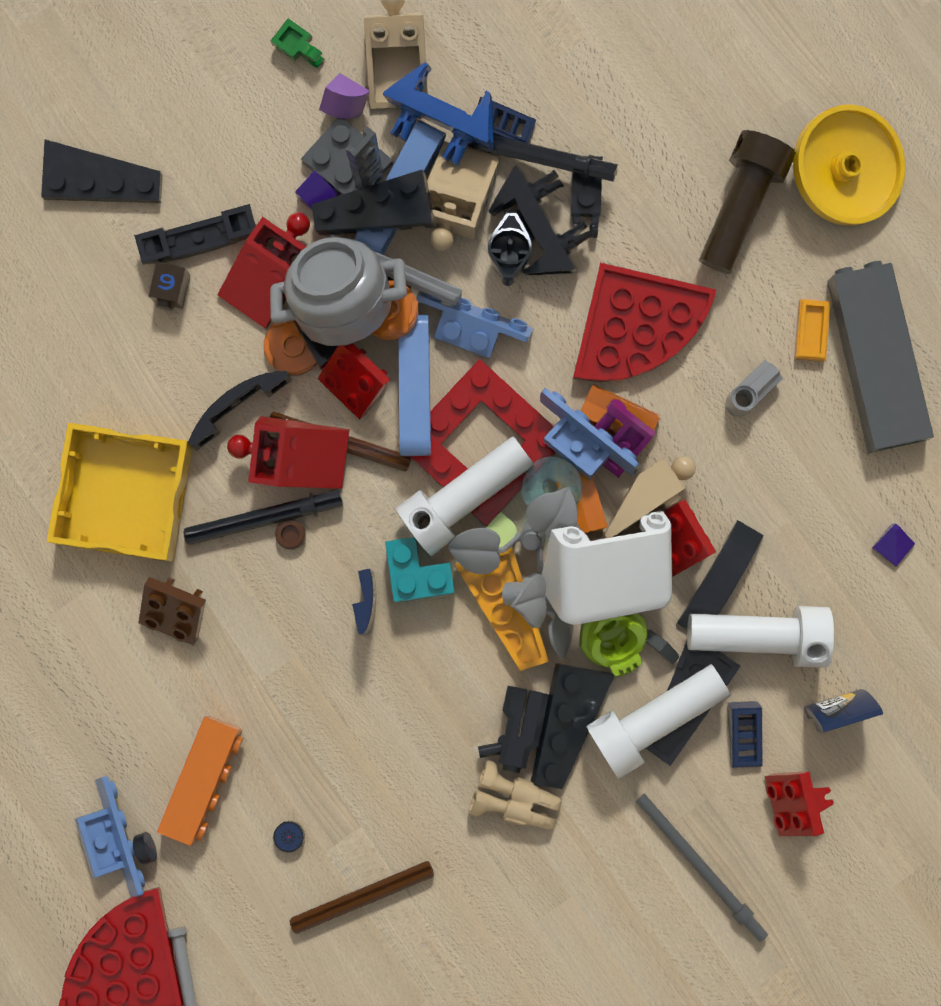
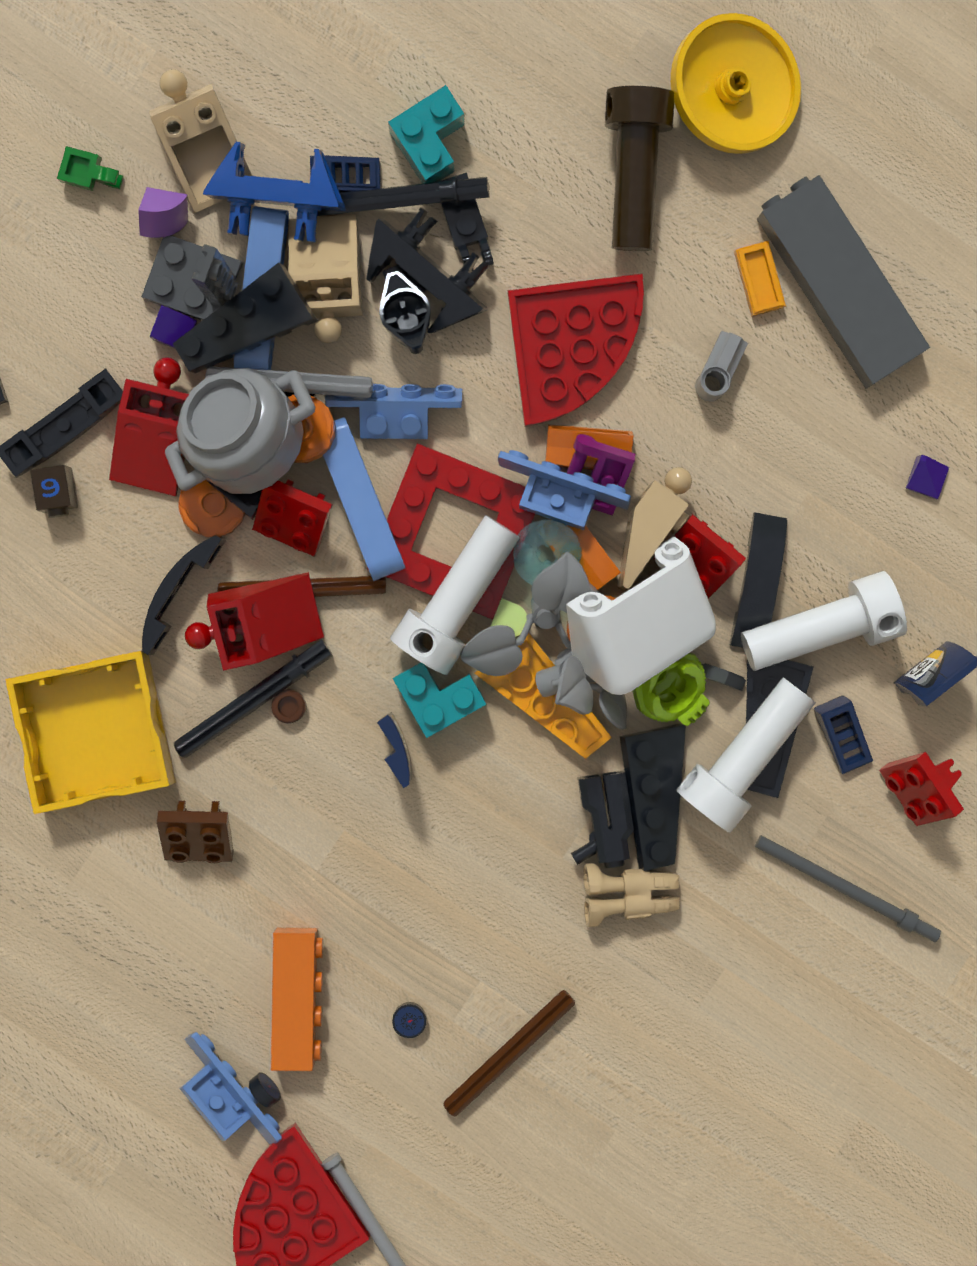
camera: 25 degrees left, 5 degrees up
none -> teal brick [388,85,465,184]

